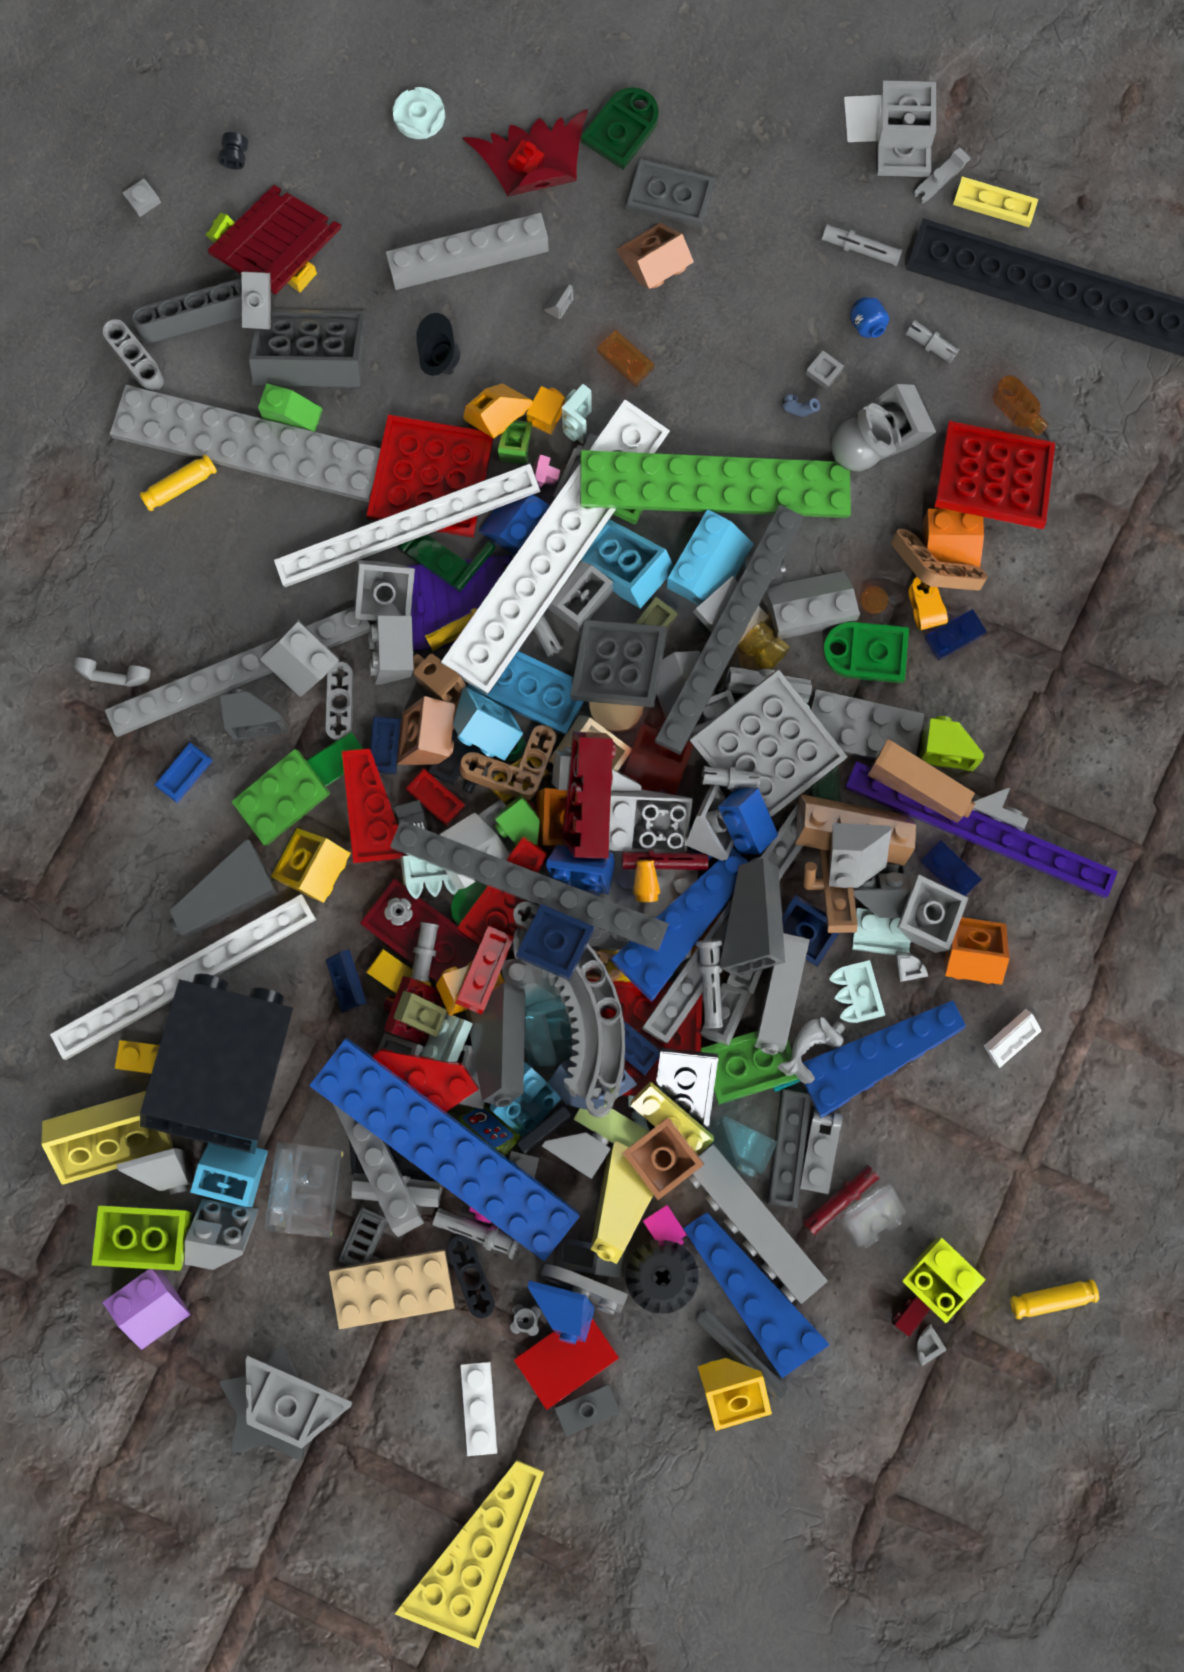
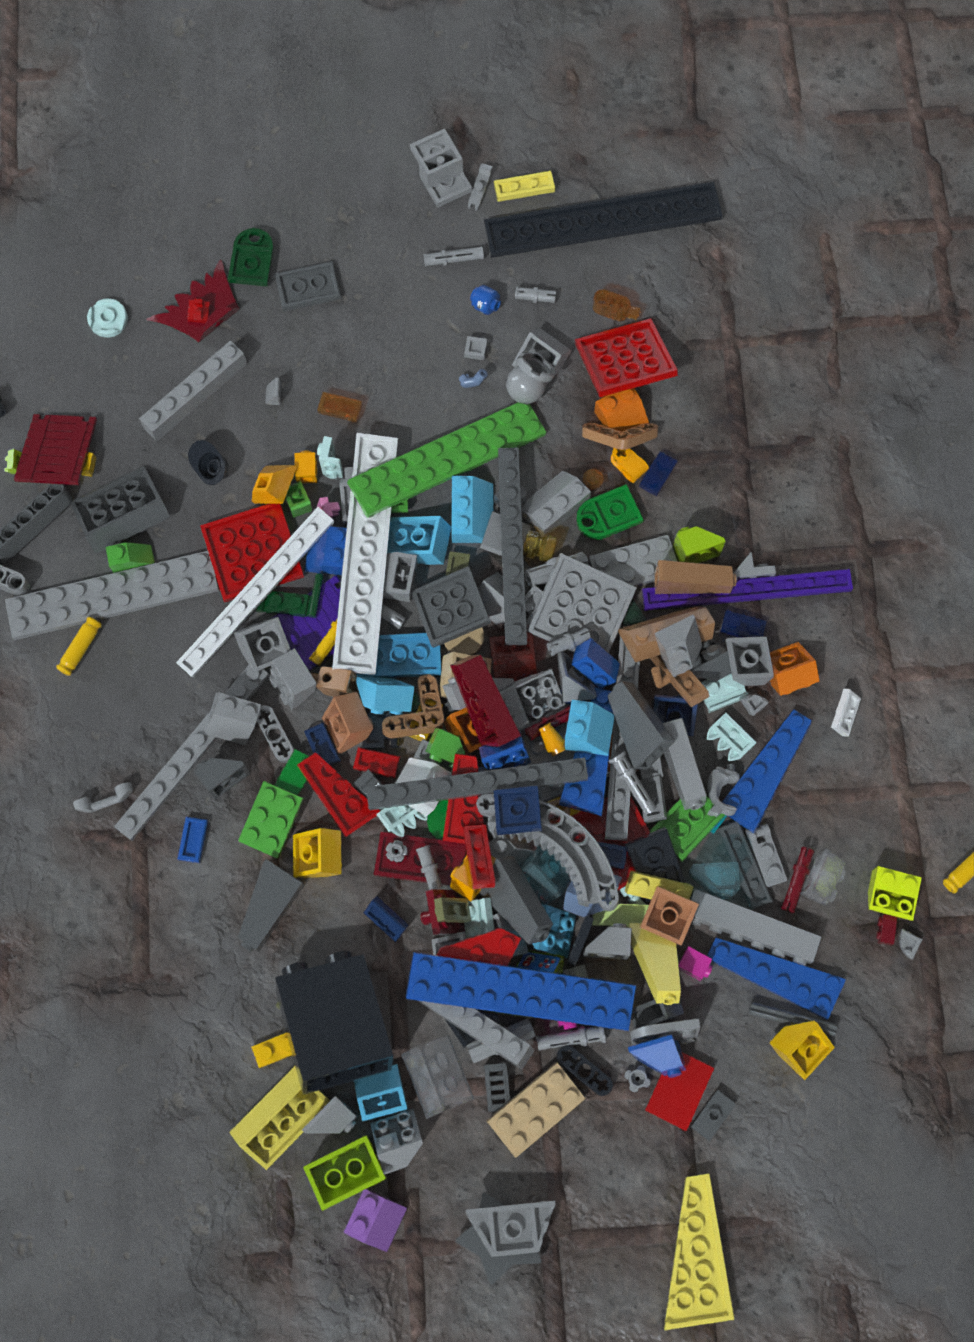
camera: 30 degrees left, 5 degrees down
white plate [50,894,316,1060] -> none
light grey plate [241,271,271,329] -> none
yellow slope [366,949,431,994] -> none
white plate [461,1361,497,1456] -> none
nougat slope [616,222,694,289] -> none
black wheel [625,1240,699,1314] -> none
white sticker [844,95,881,142] -> none
none -> medium azure slope [565,700,615,756]

